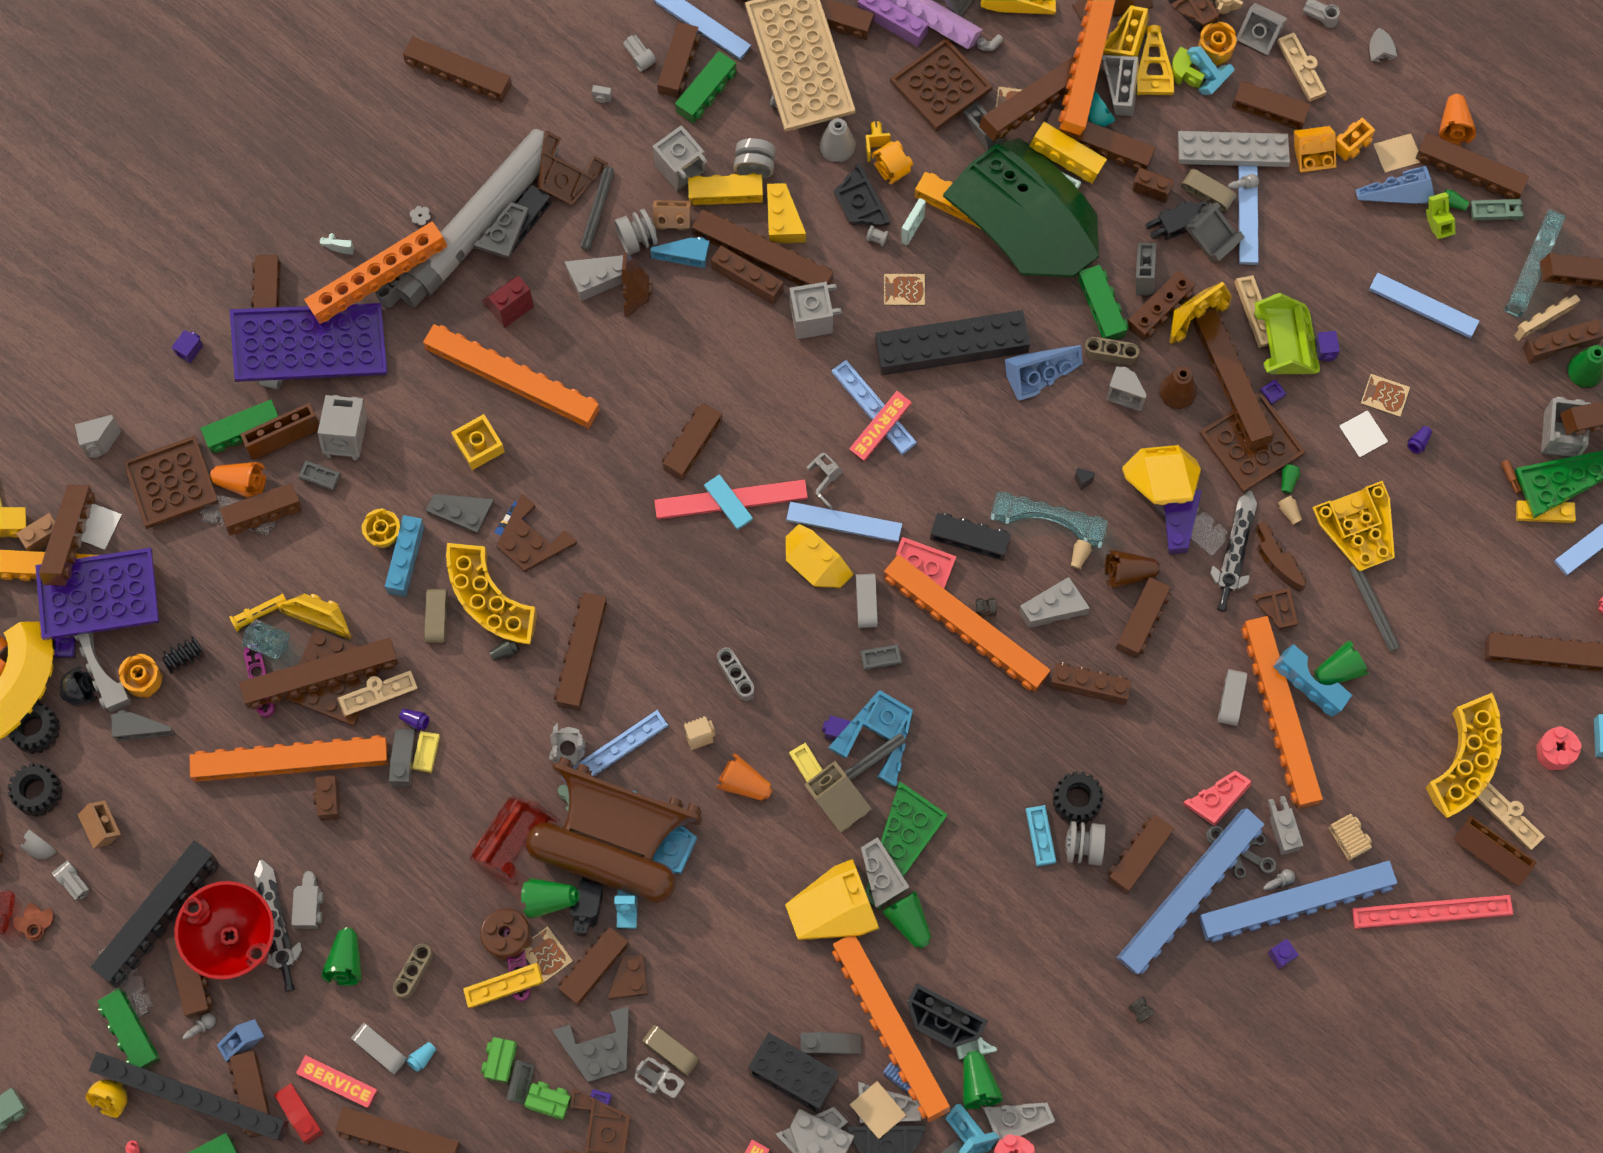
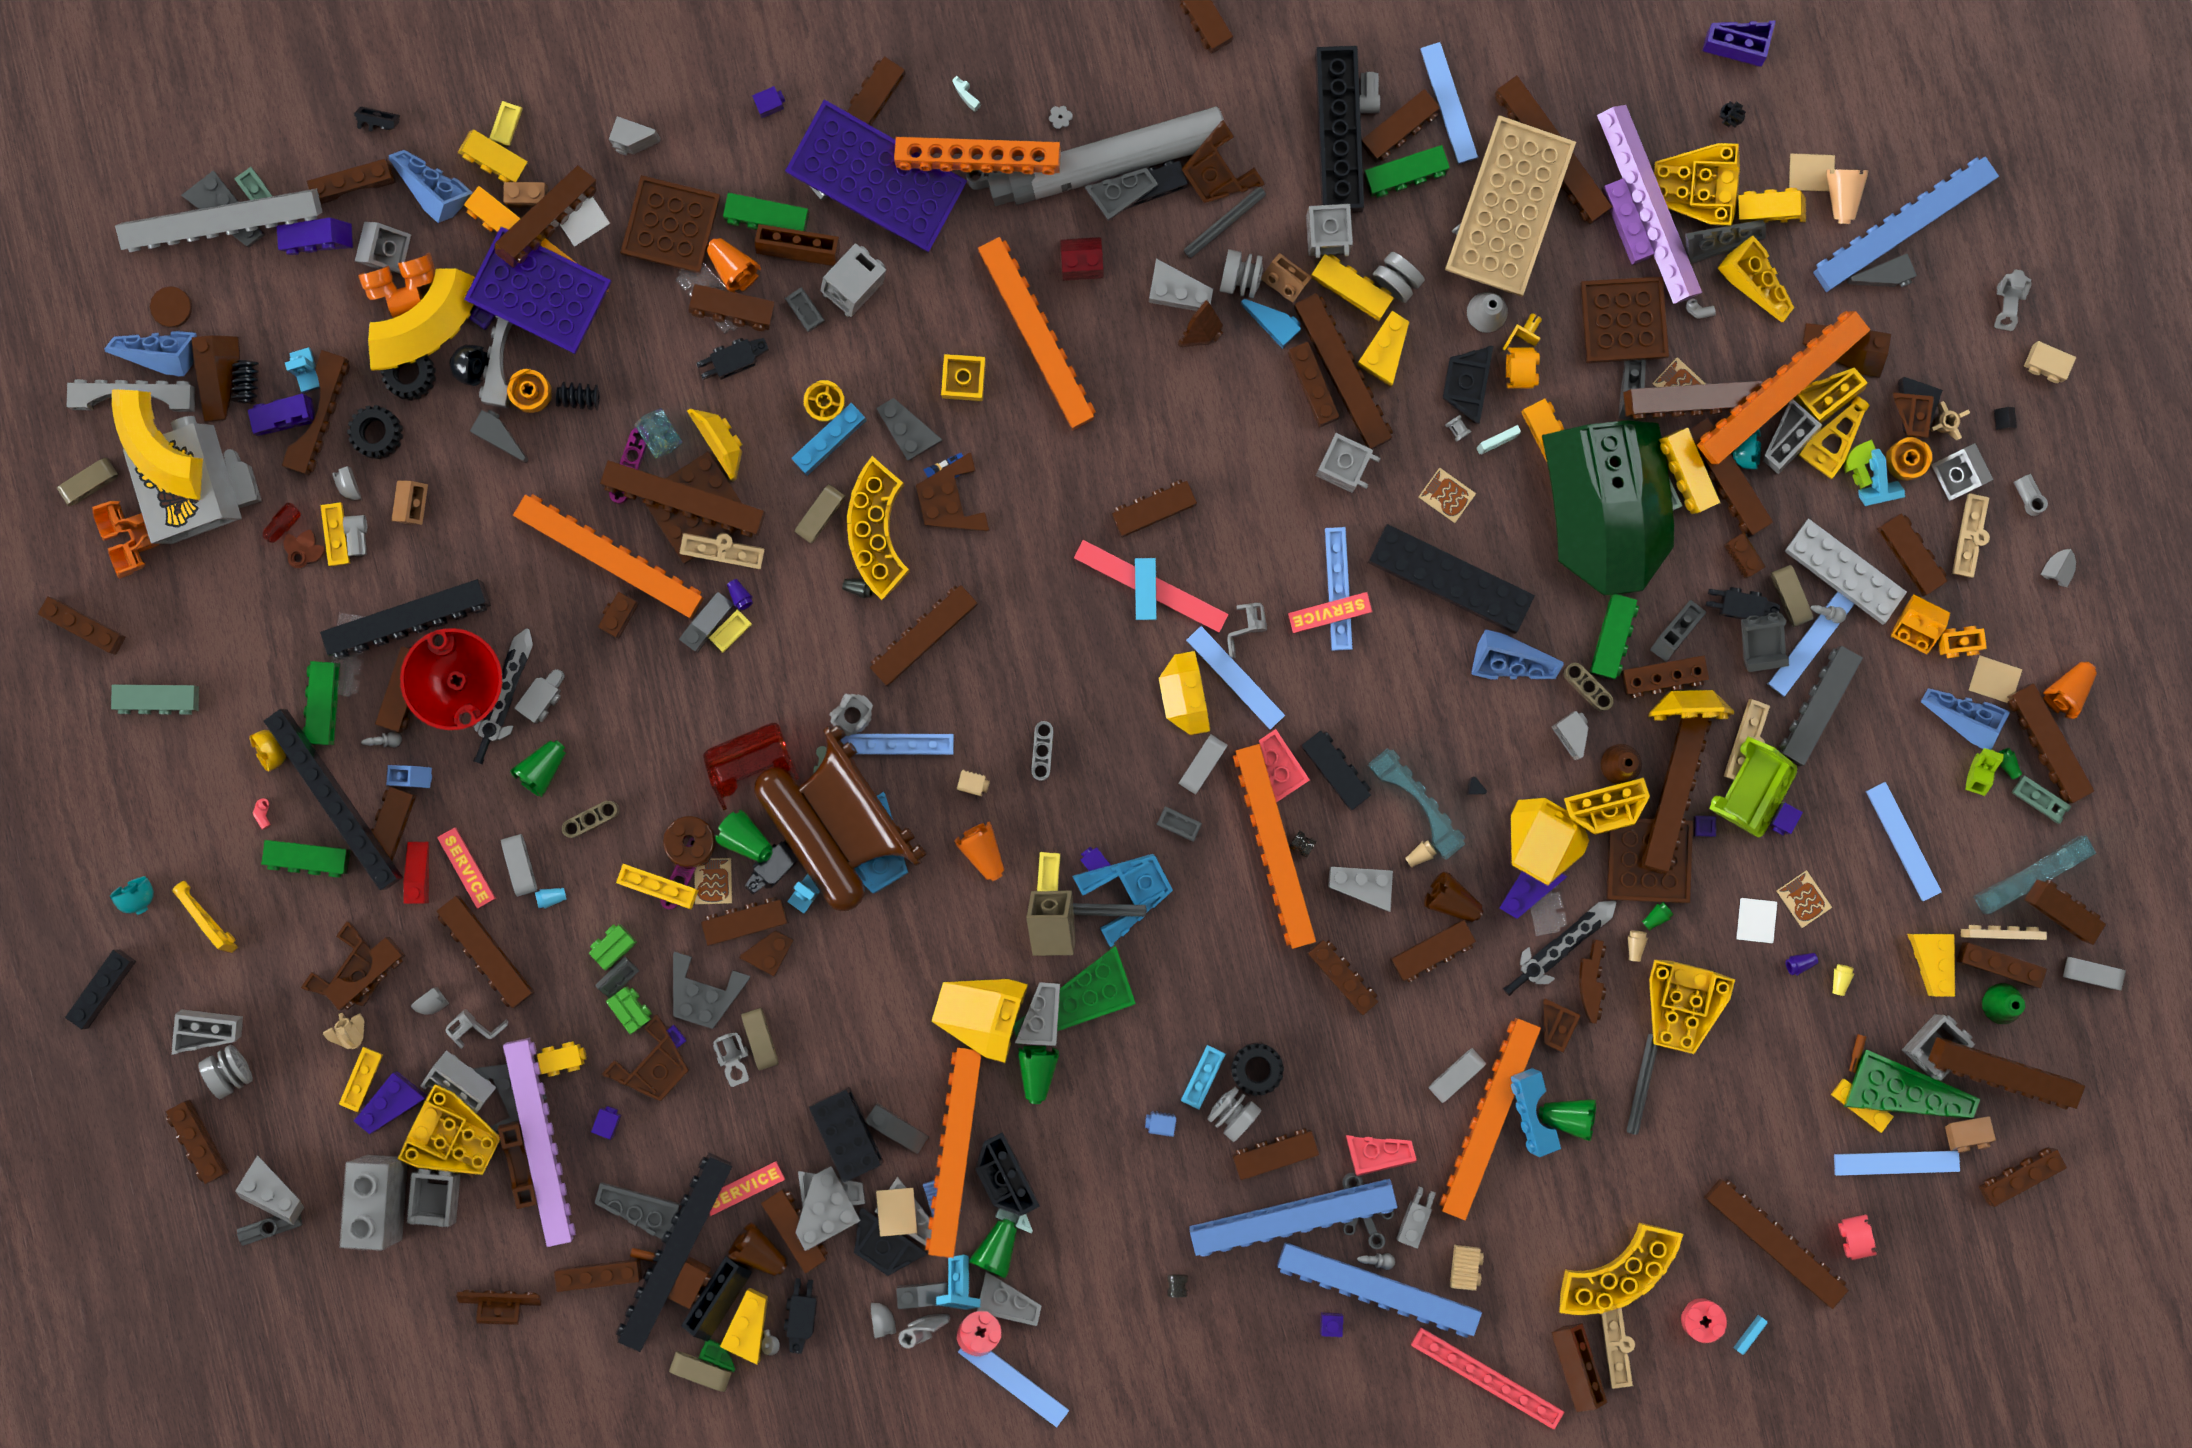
camera: 35 degrees right, 15 degrees up
yellow pin [229,593,286,632] -> none
light grey plate [592,85,612,103] -> none
none -> yellow plate [321,502,350,566]
none -> black hinge [696,338,769,380]
none -> medium blue brick [1145,1111,1176,1137]
none -> black brick [1315,46,1364,213]
none -> yellow wedge [1564,778,1650,835]
none -> dark grey brick [1779,646,1863,766]
none -> light yellow cone [1832,964,1854,996]
none -> yellow wedge [1907,934,1955,996]

